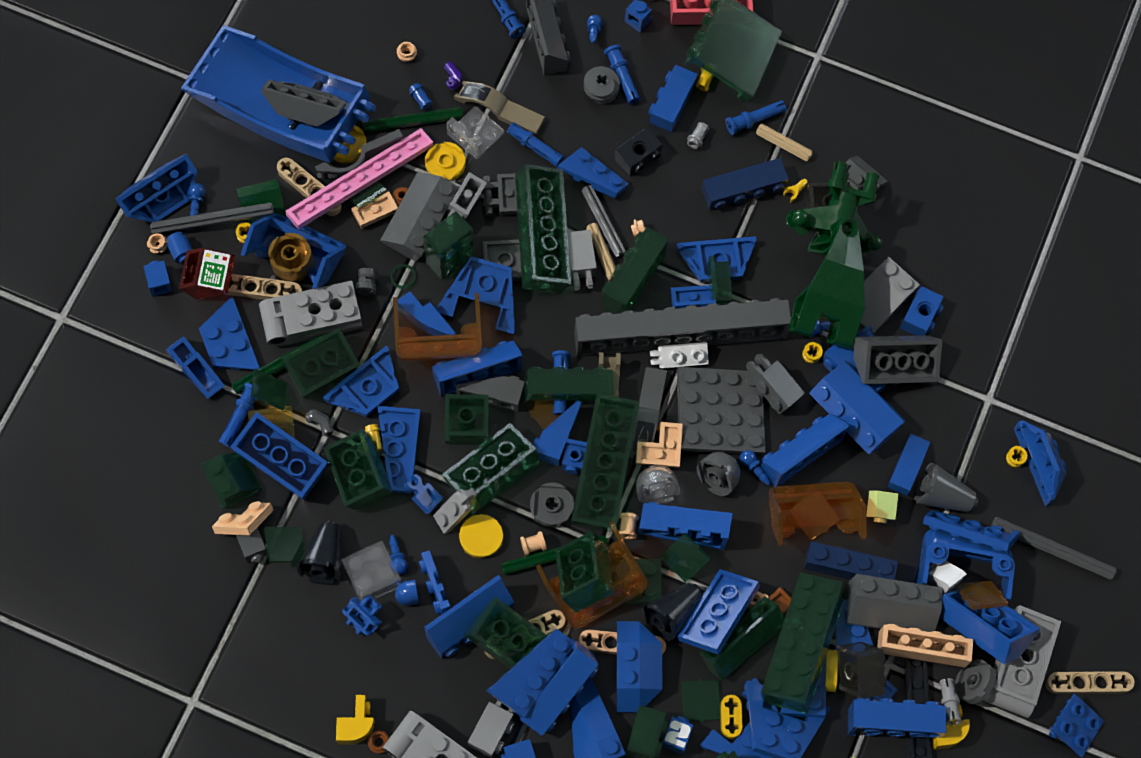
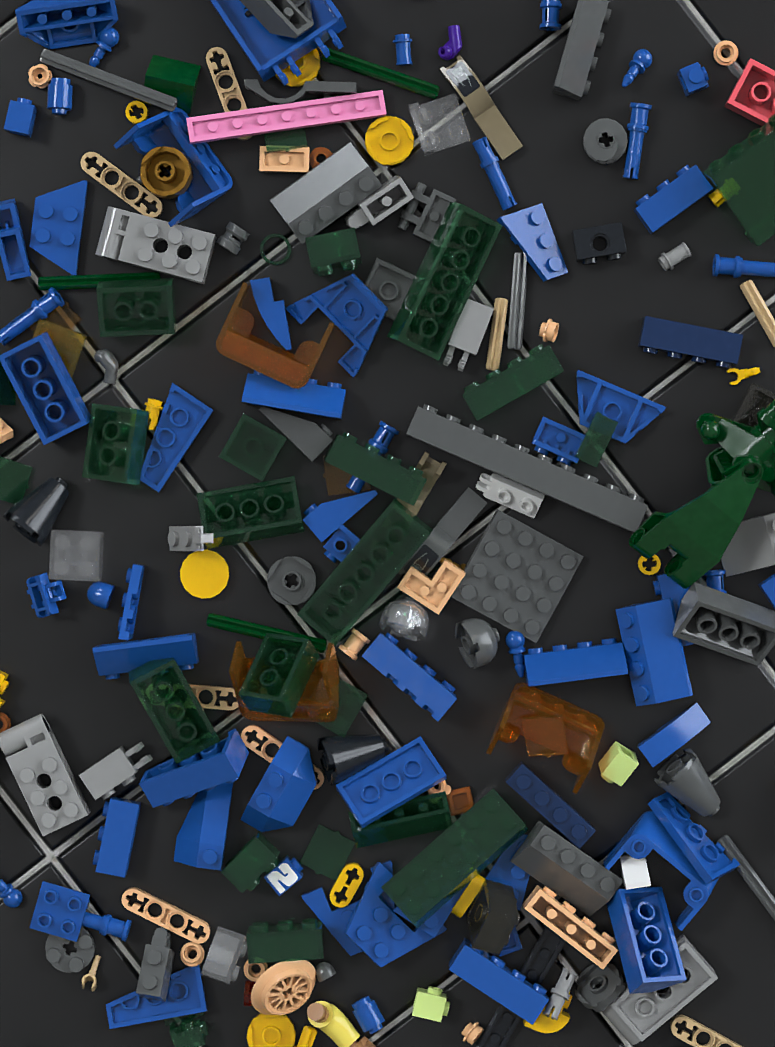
camera: 35 degrees right, 20 degrees up
slope [179,248,235,299] -> none
clear green piece [251,369,287,410] -> none
blue wing [323,346,399,418] -> none
blue bar [389,535,408,575] -> none
blue plate [404,474,443,514] -> none
blue wing [486,629,575,718] -> none
light nougat bush [520,531,547,556] -> none
clear green piece [660,533,711,582] -> none
dark grey hinge [746,354,805,414] -> none
clear orange piece [956,581,1008,610] -> none

